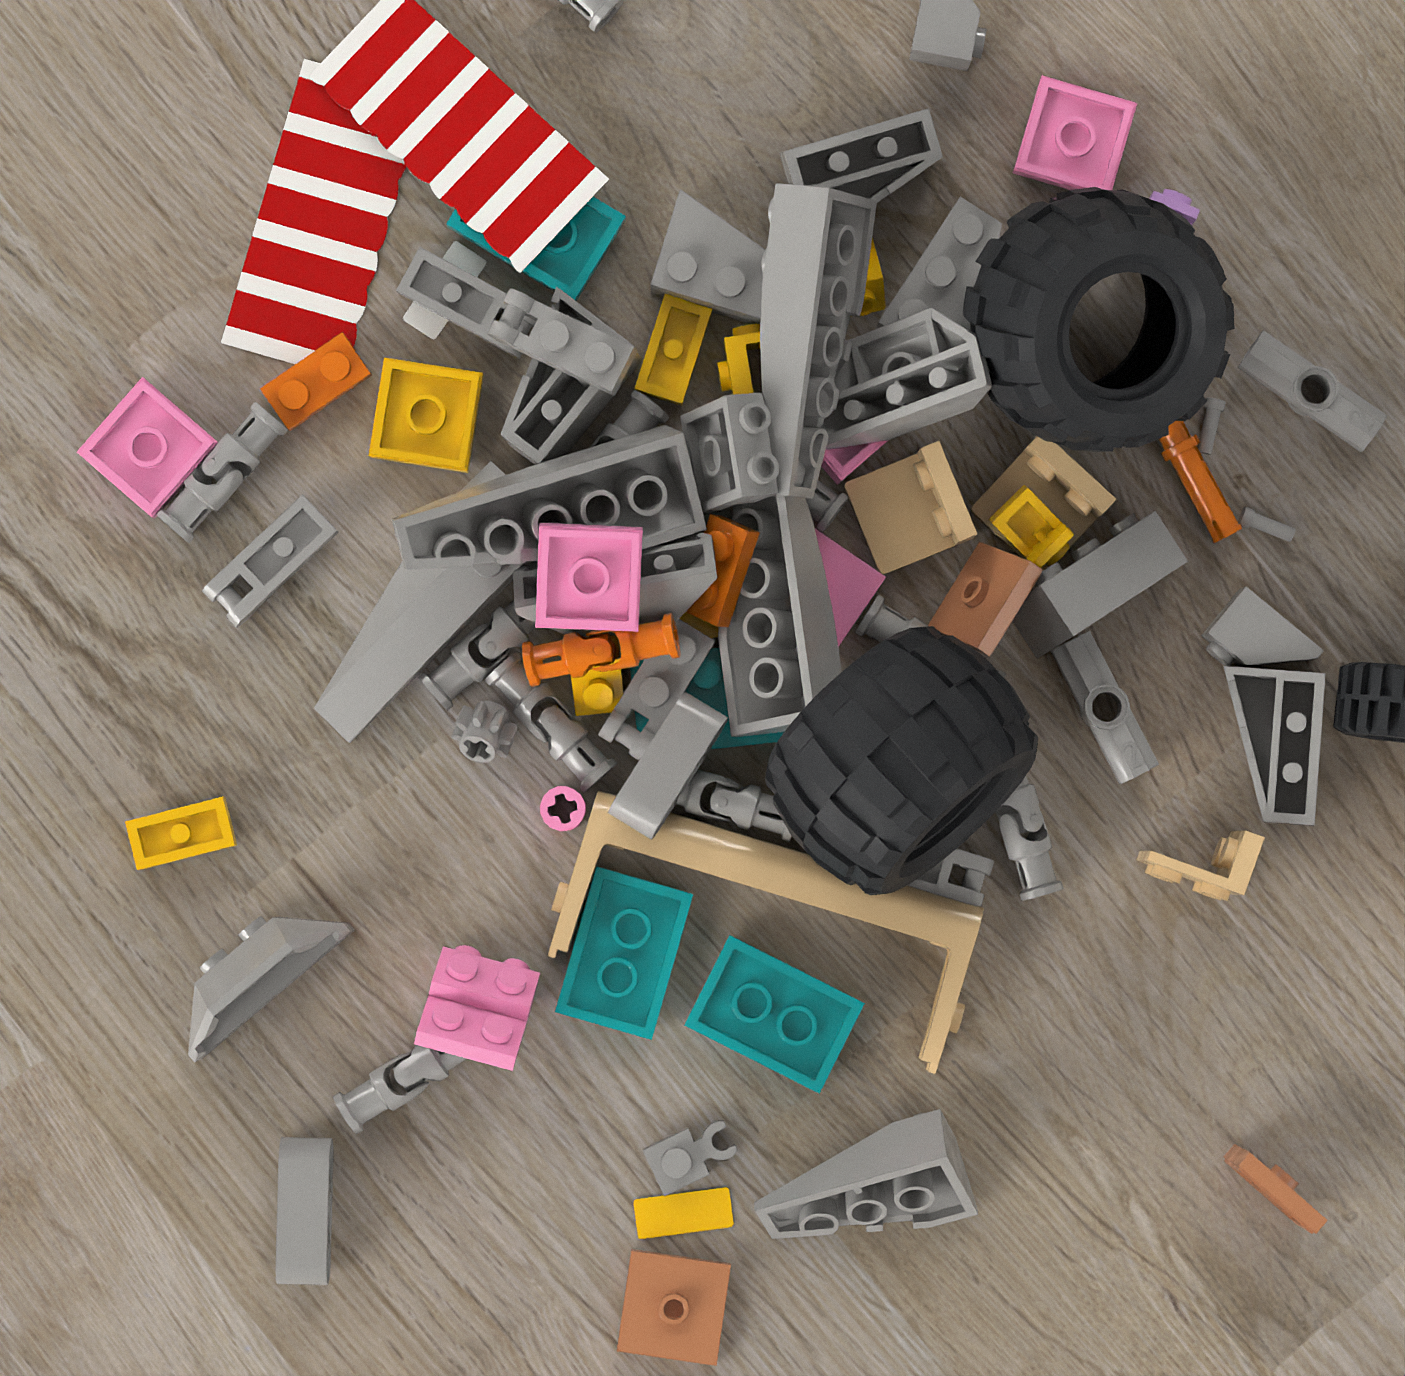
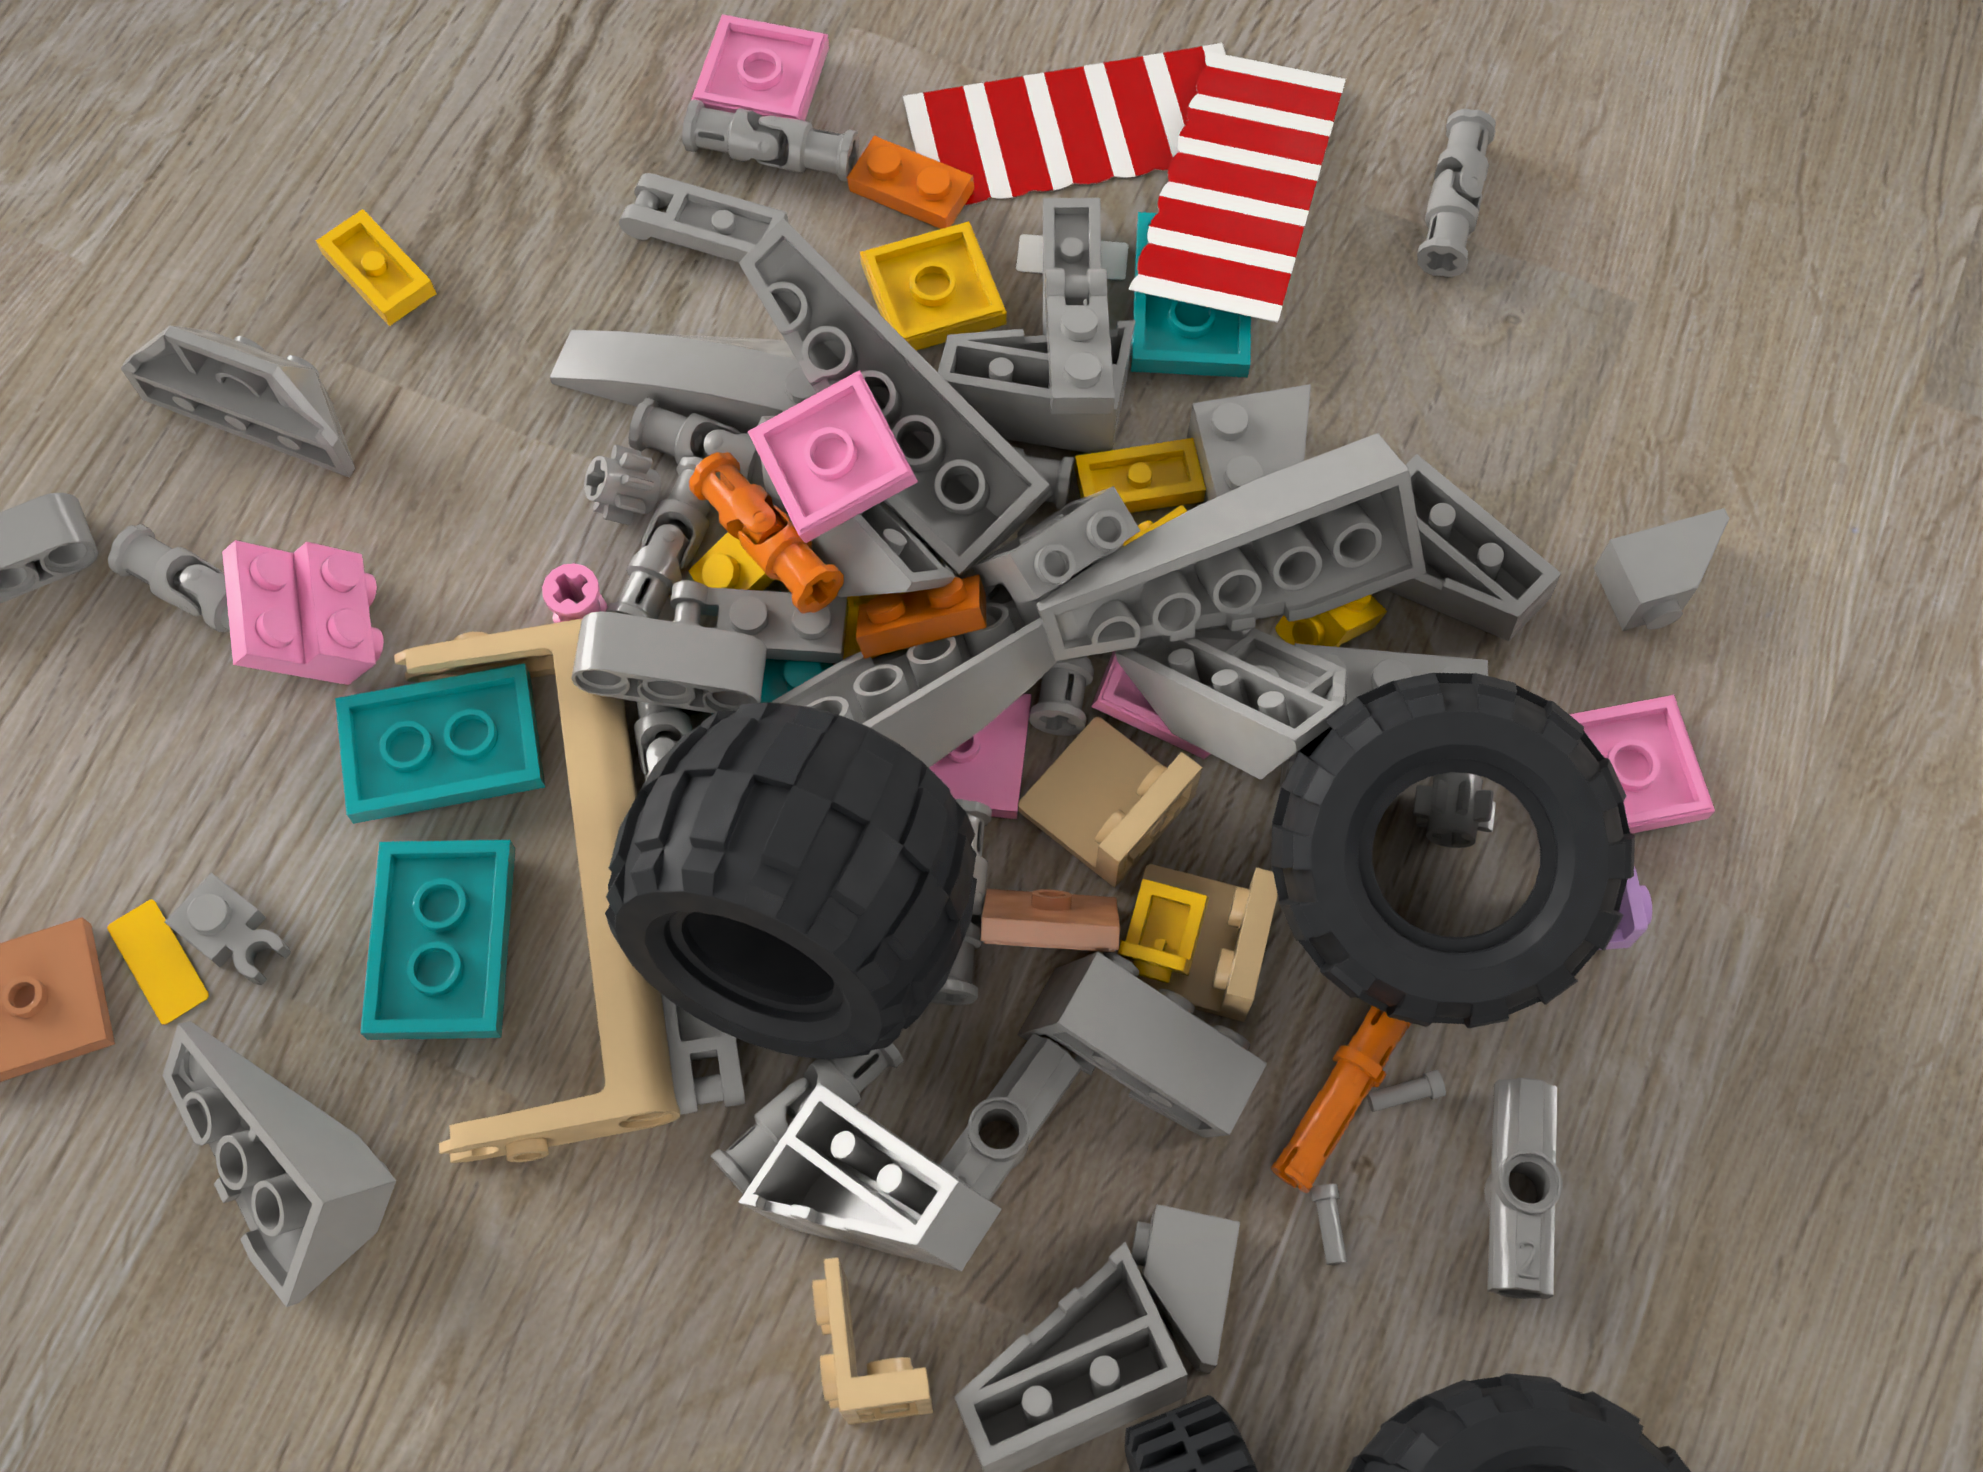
camera: 70 degrees right, 20 degrees down
none -> light grey wedge [739,1083,1002,1271]

